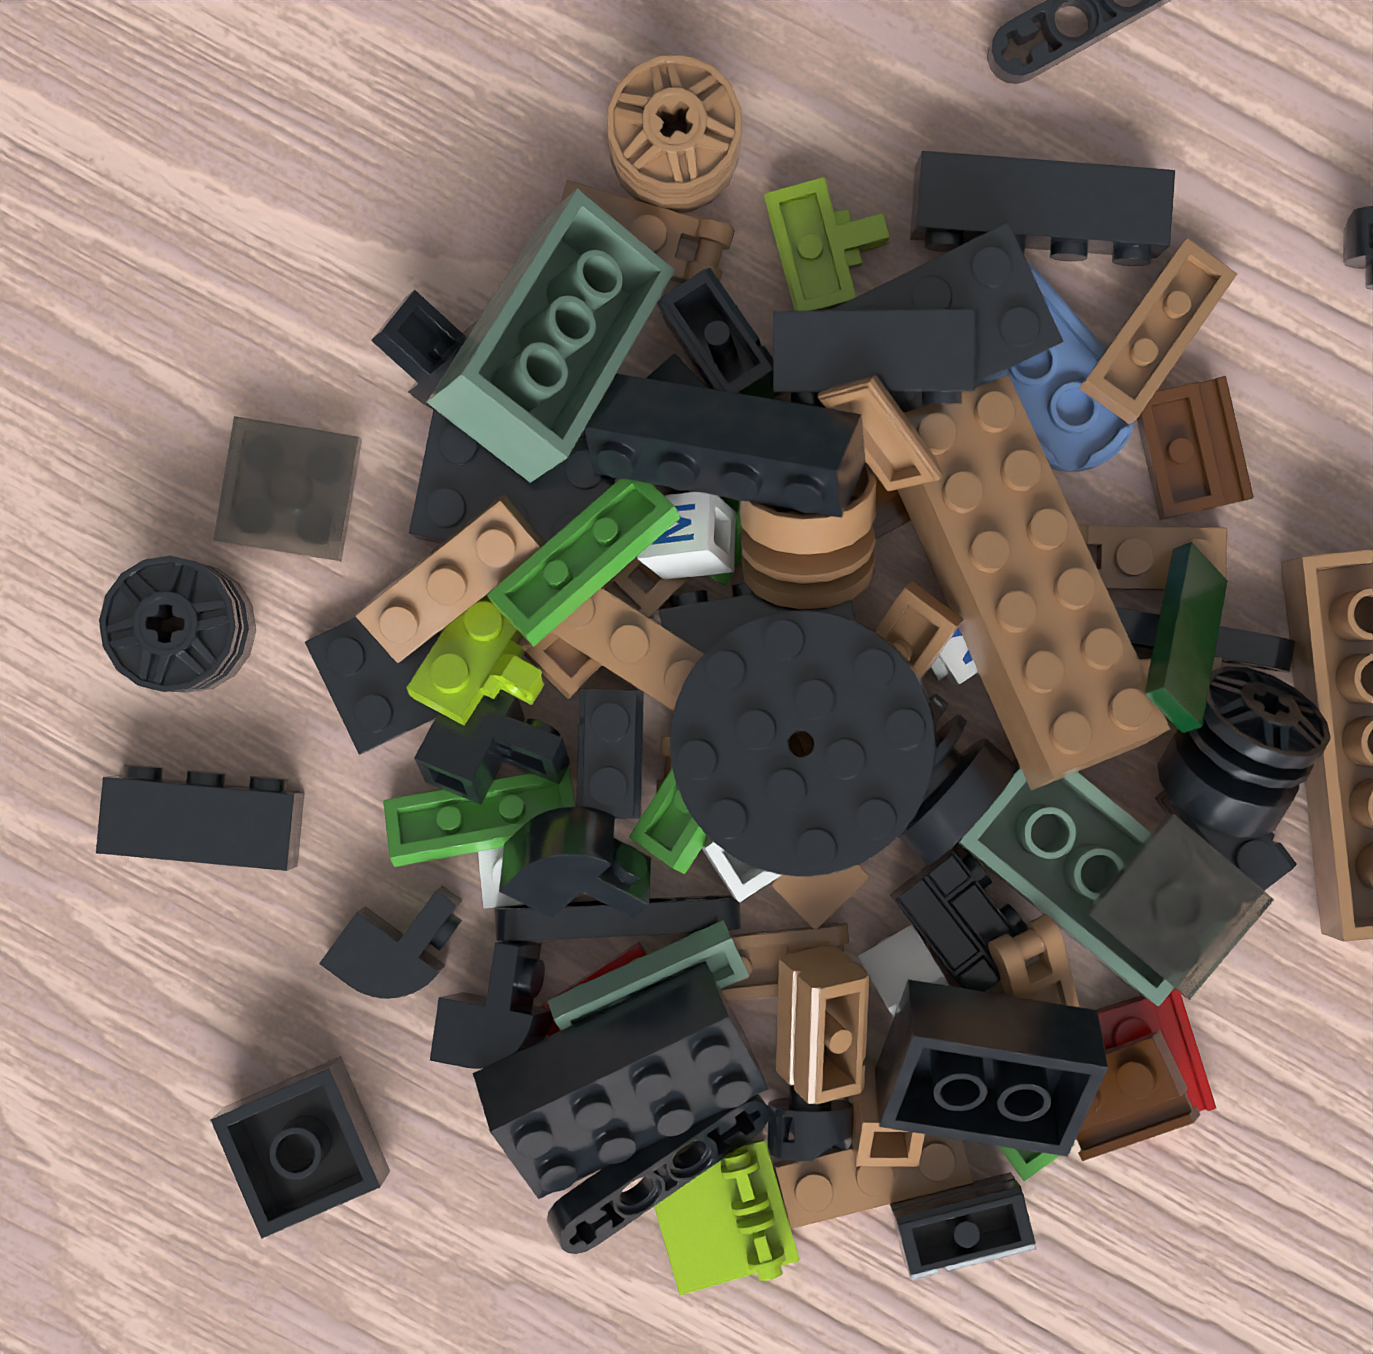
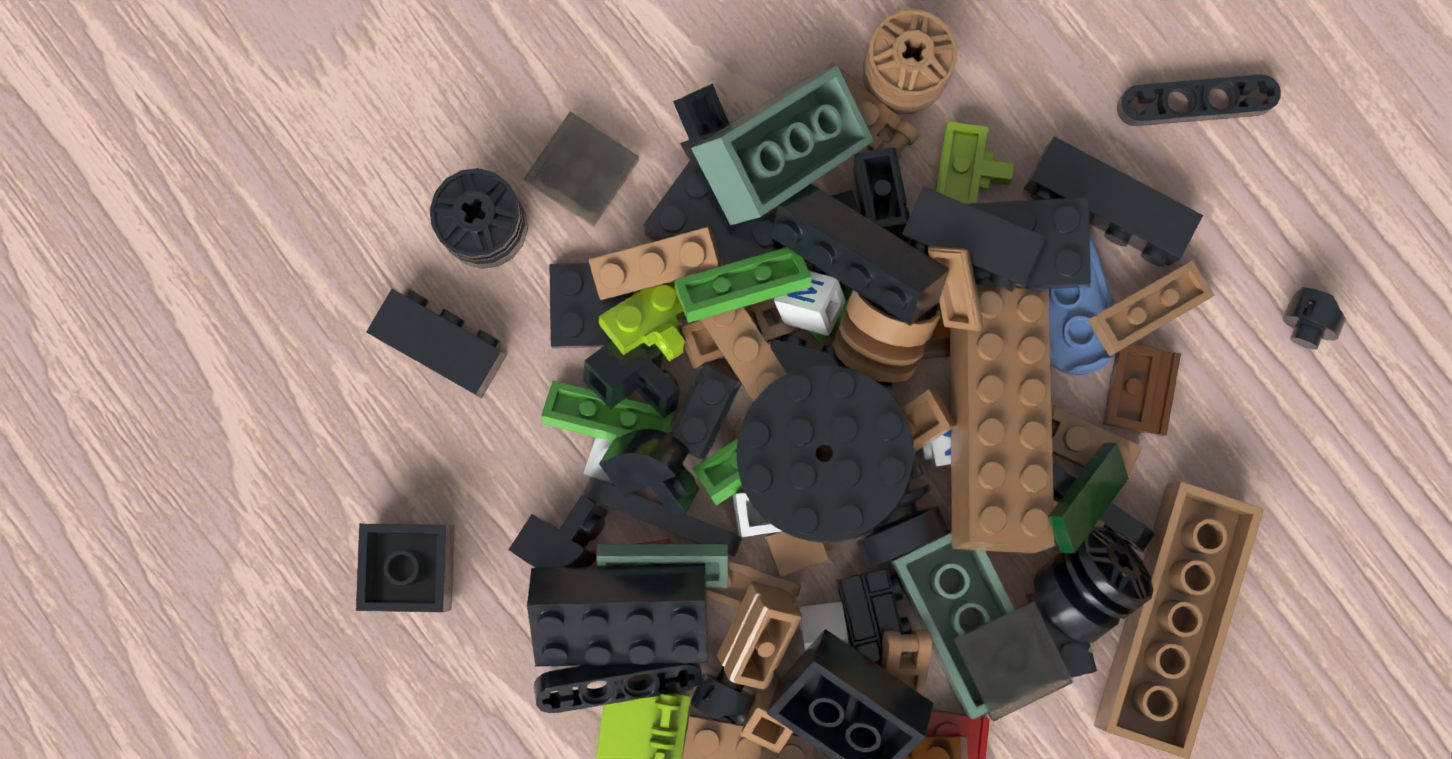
camera: 20 degrees right, 5 degrees down
black brick [319,885,462,999] -> none

